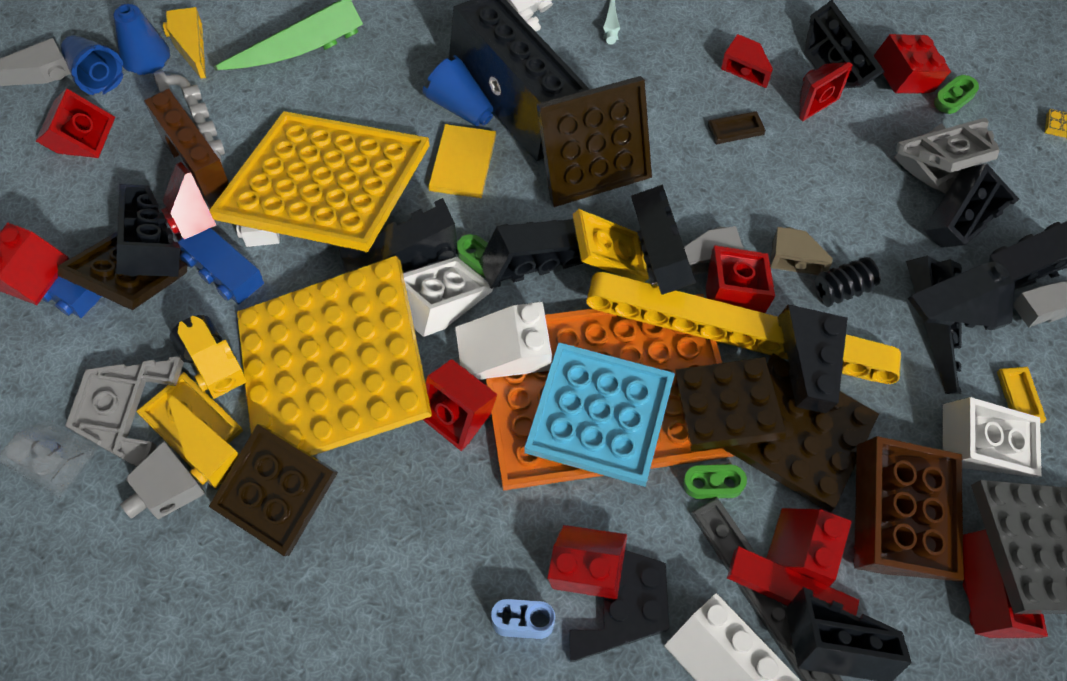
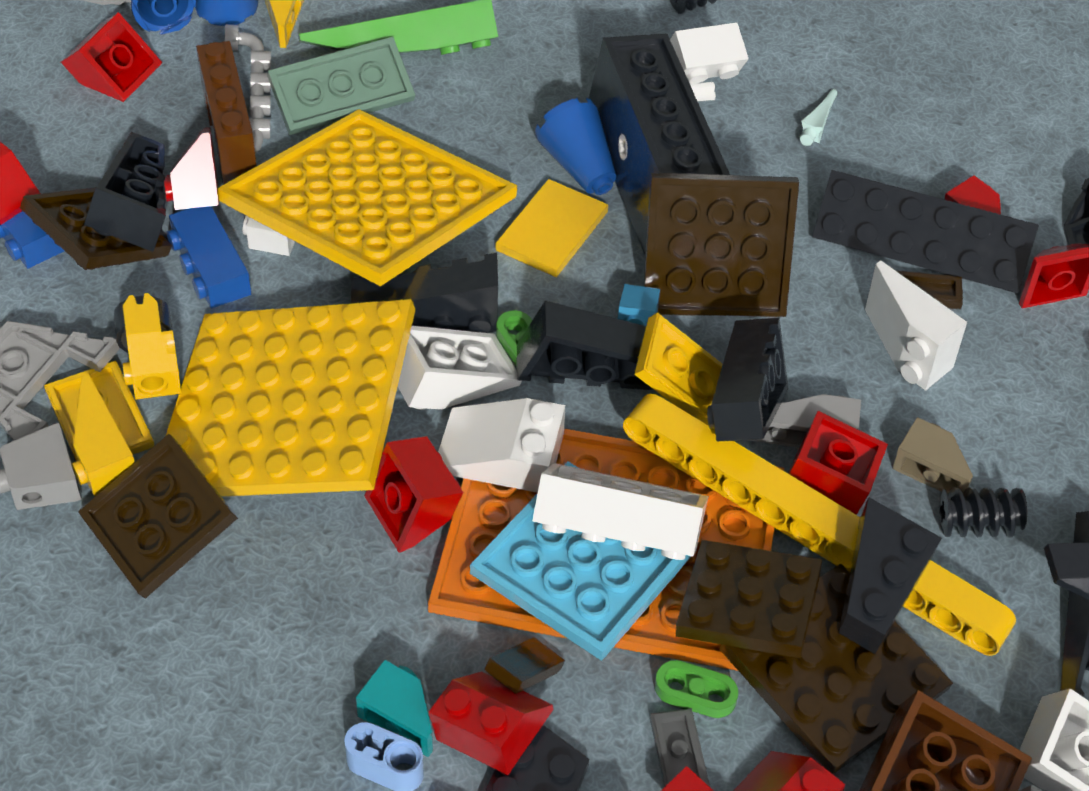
camera: 20 degrees right, 10 degrees down
none -> sand green plate [267,37,416,136]
none -> teal slope [356,660,433,757]
none -> dark brown tile [484,637,565,694]
none -> white slope [532,463,709,560]
none -> dark azure brick [618,284,660,326]
none -> black plate [812,170,1039,294]
none -> white slope [865,260,967,391]

